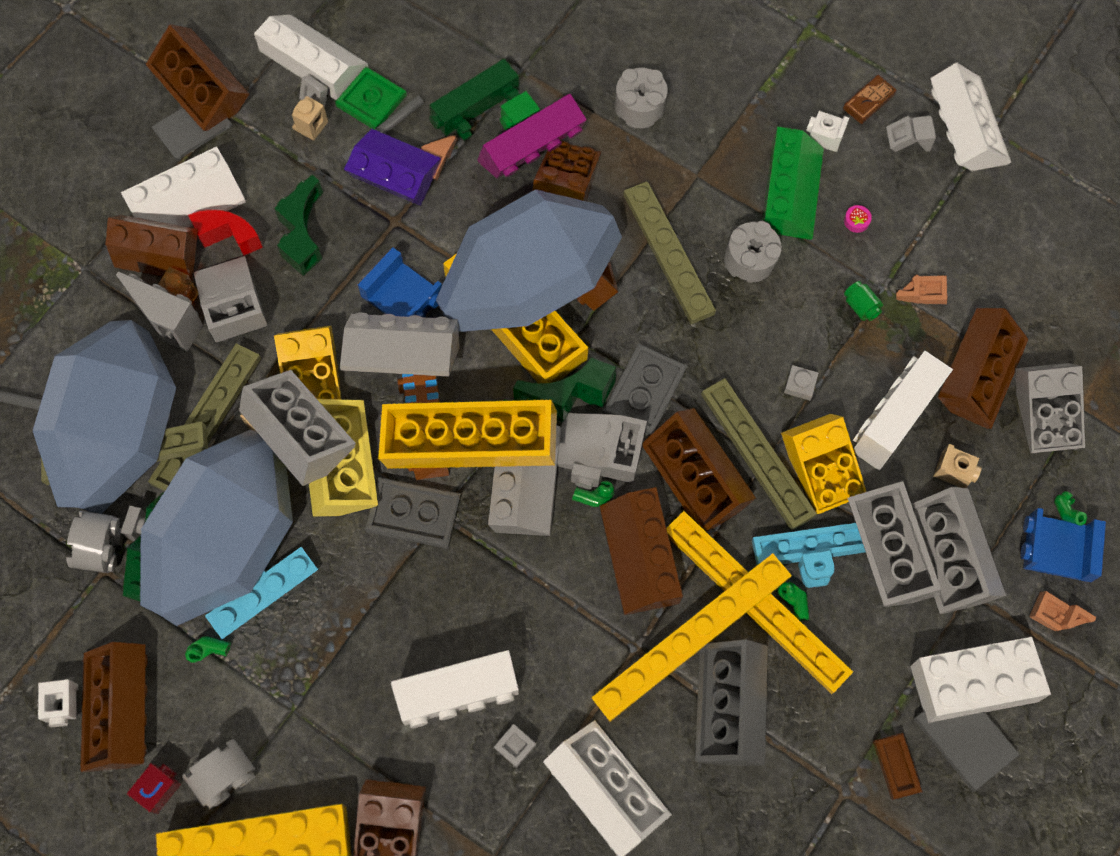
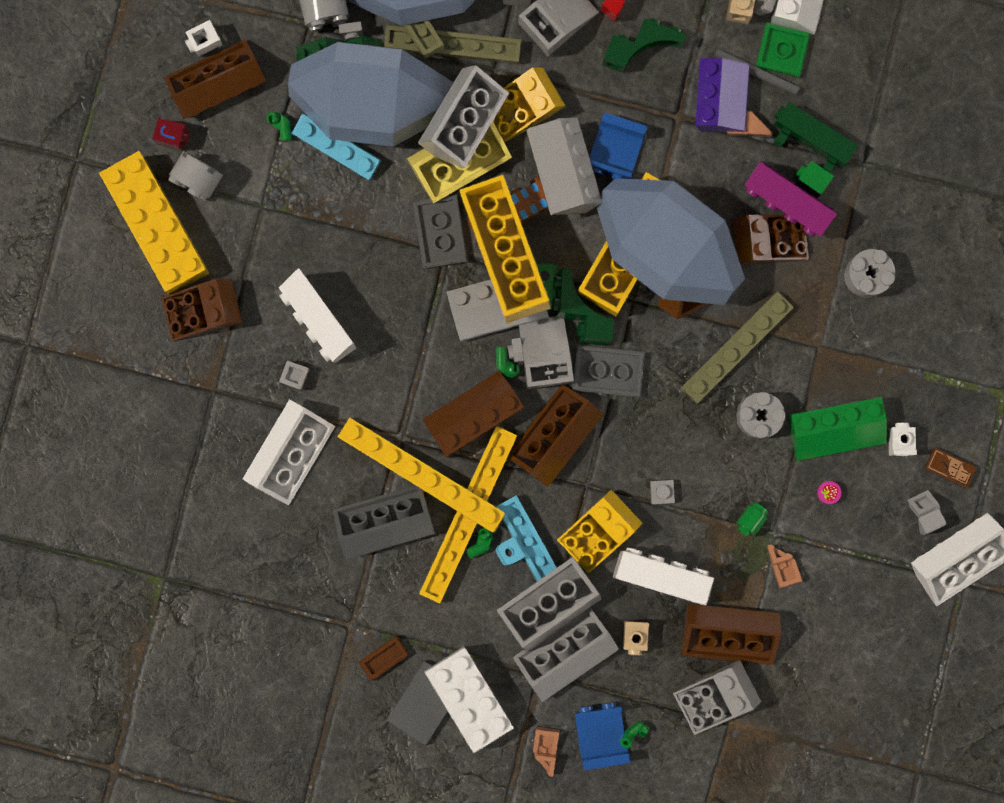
camera: 65 degrees right, 15 degrees up
olive plate [701,379,817,531] -> none

